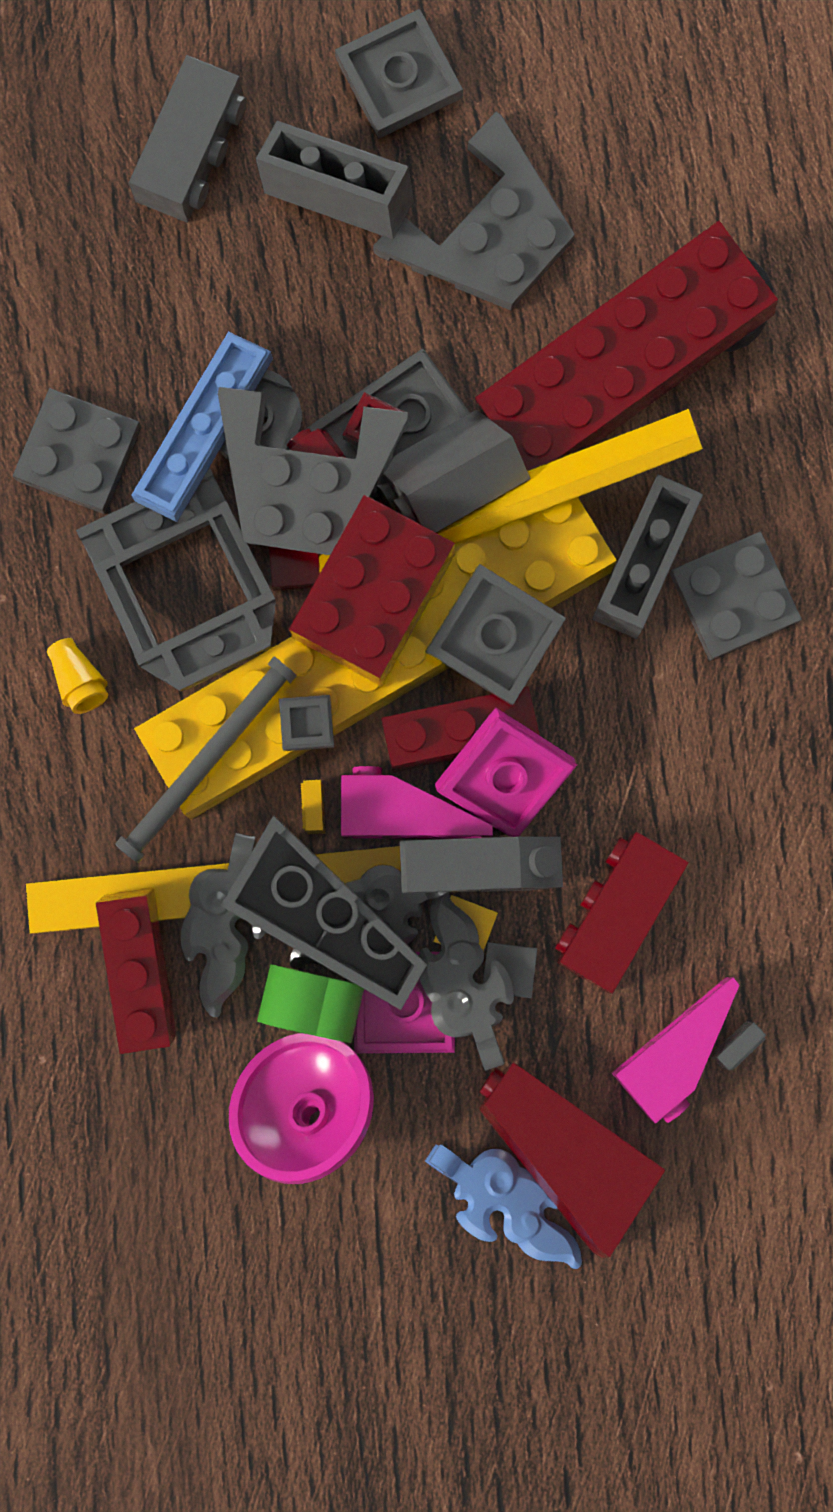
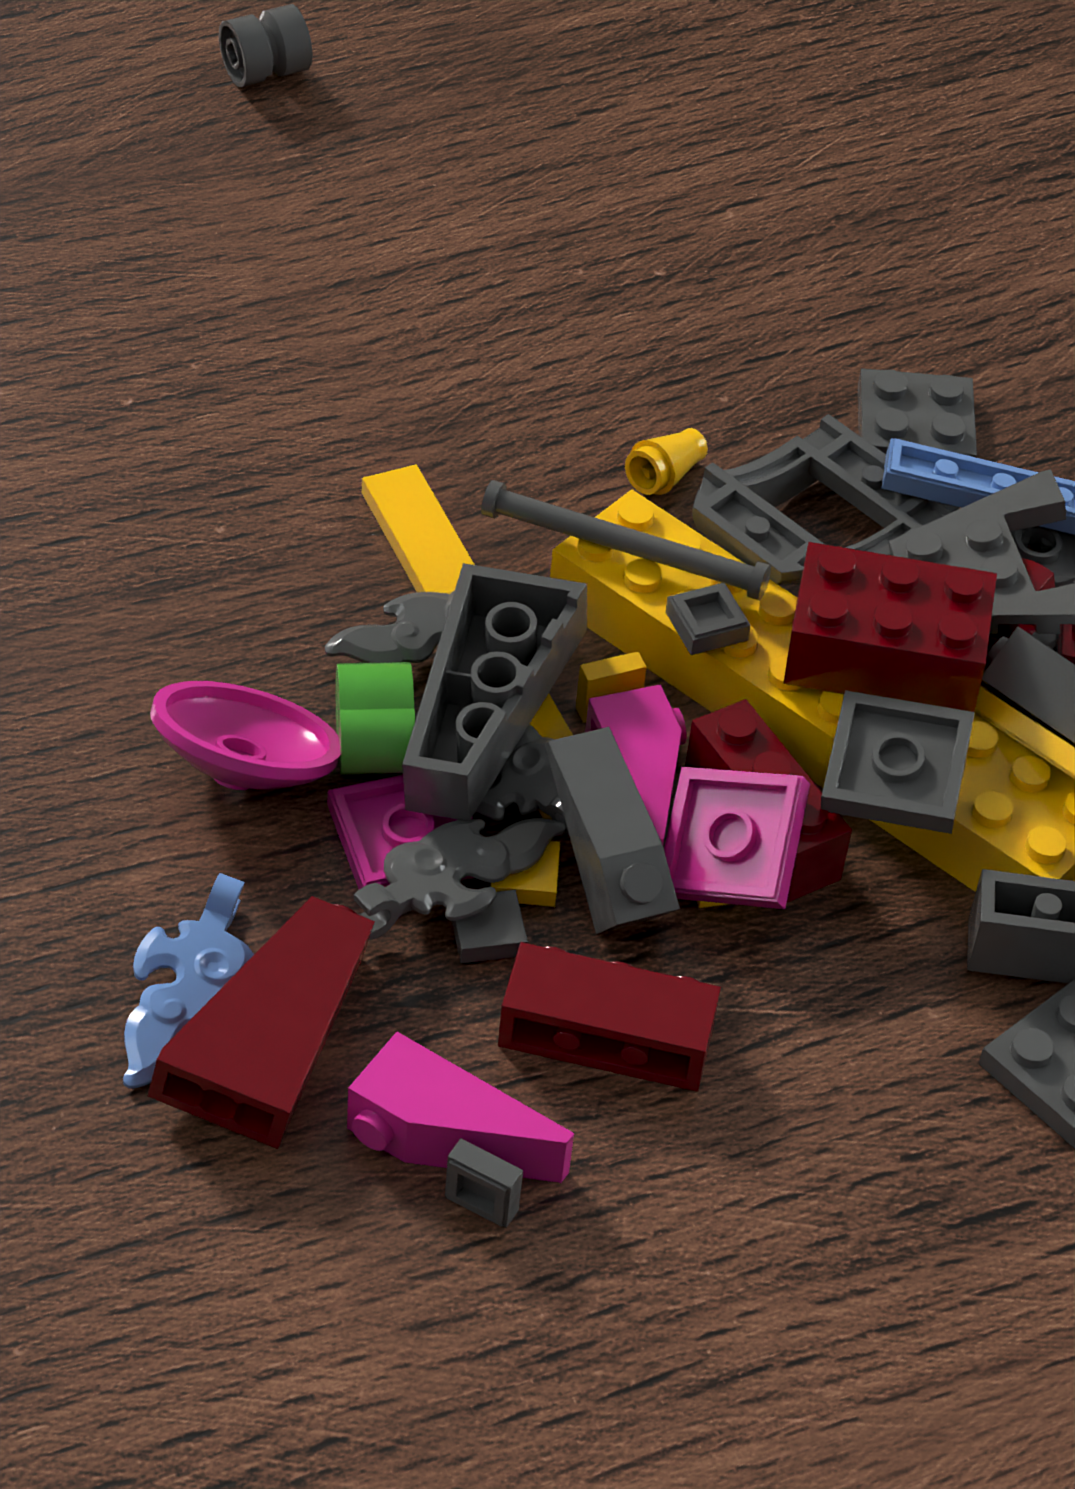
camera: 65 degrees right, 35 degrees down
dark red brick [96,888,177,1054] -> none

